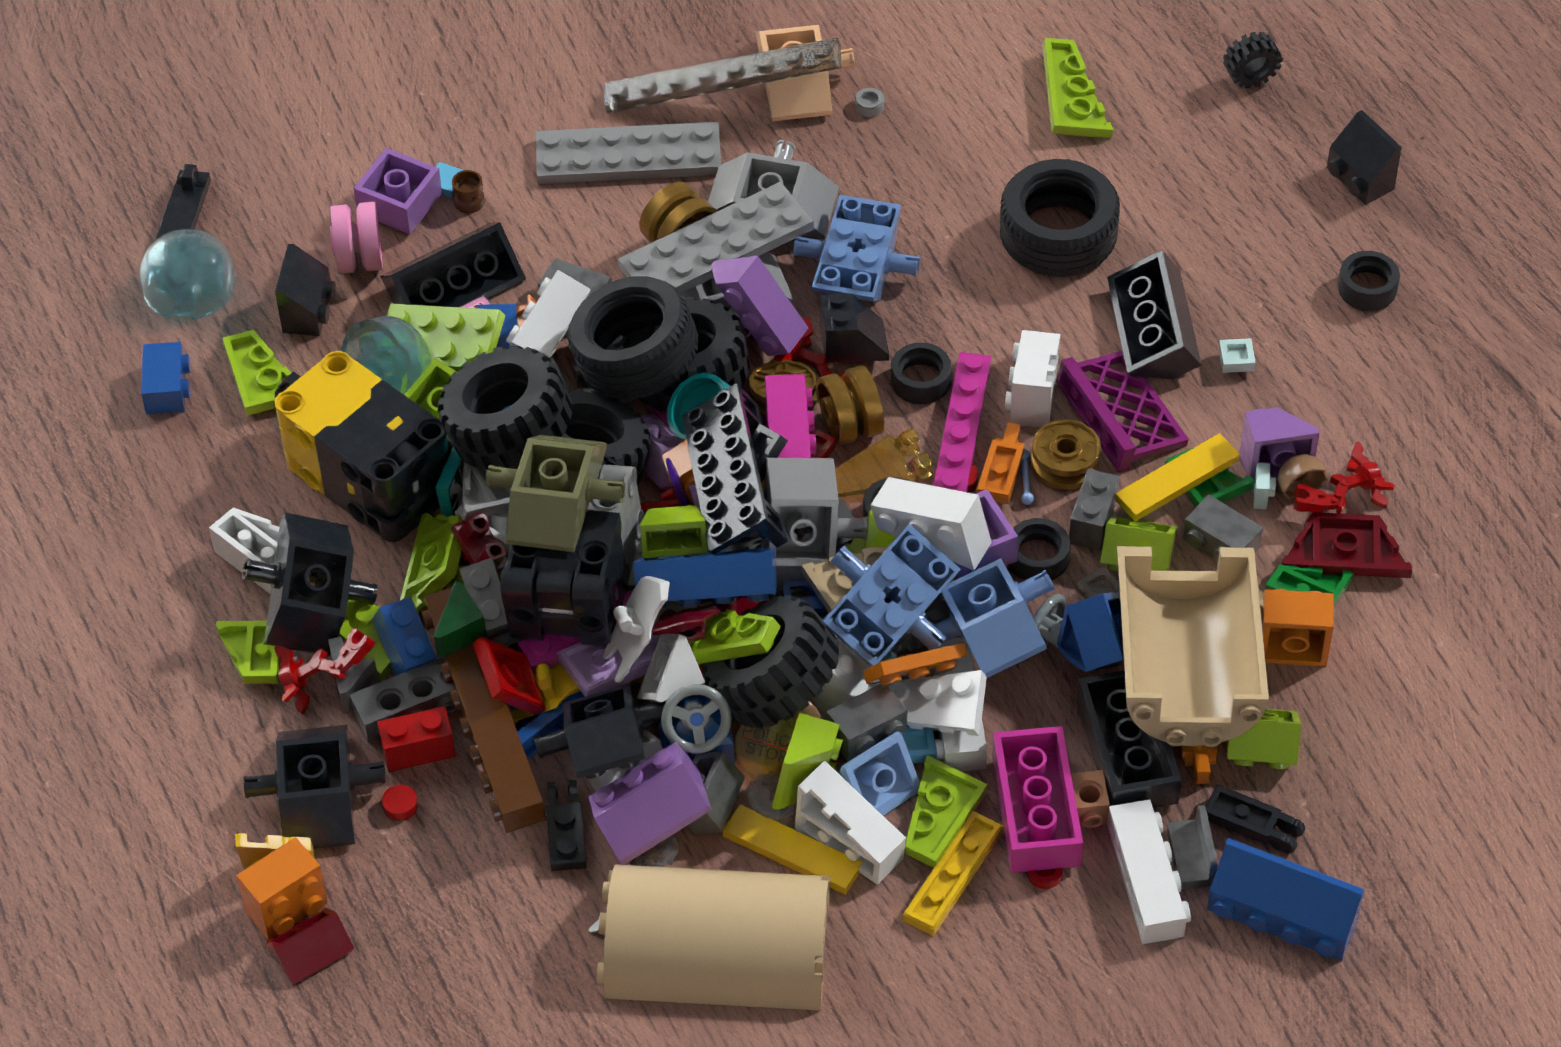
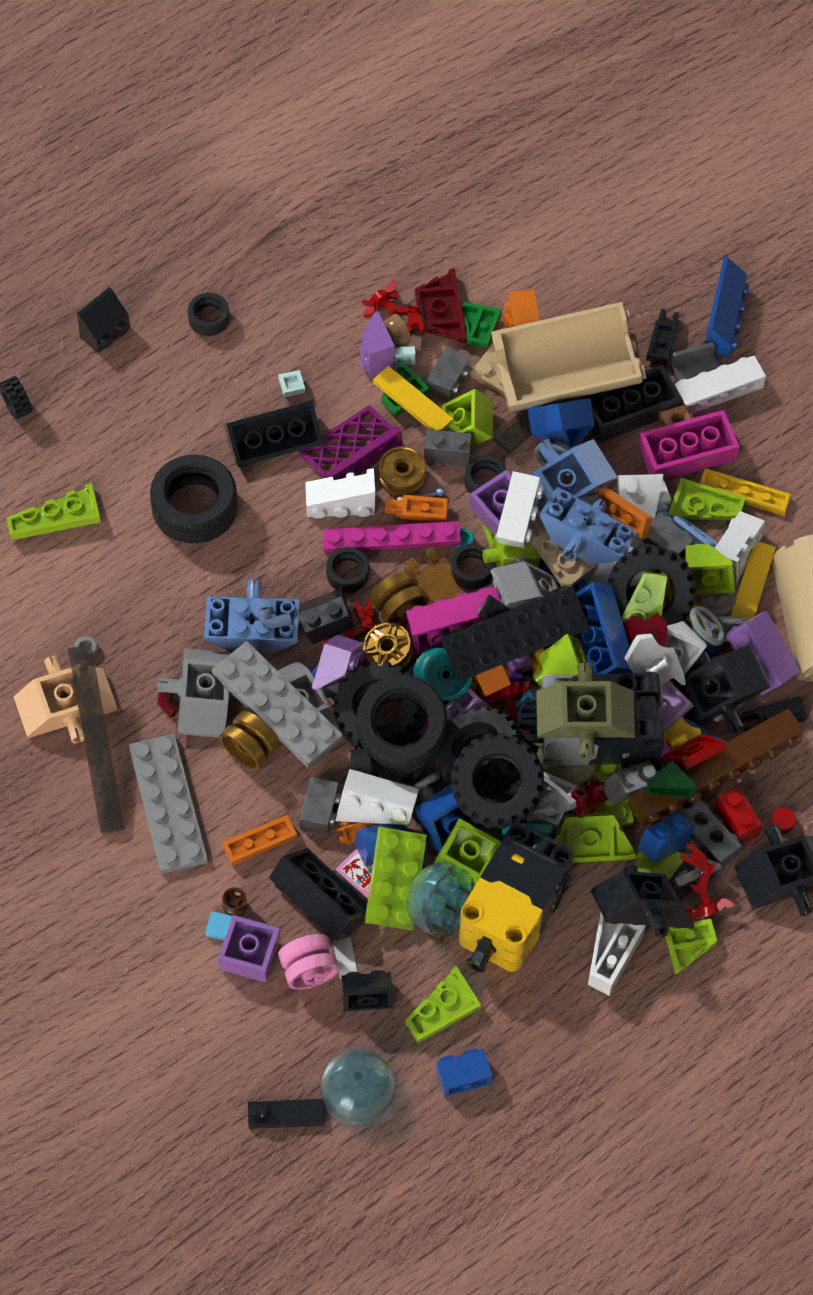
camera: 105 degrees left, 10 degrees up
none -> orange plate [222,815,297,866]
none -> sand blue arm [258,606,292,628]
none -> white sticker [333,937,357,979]

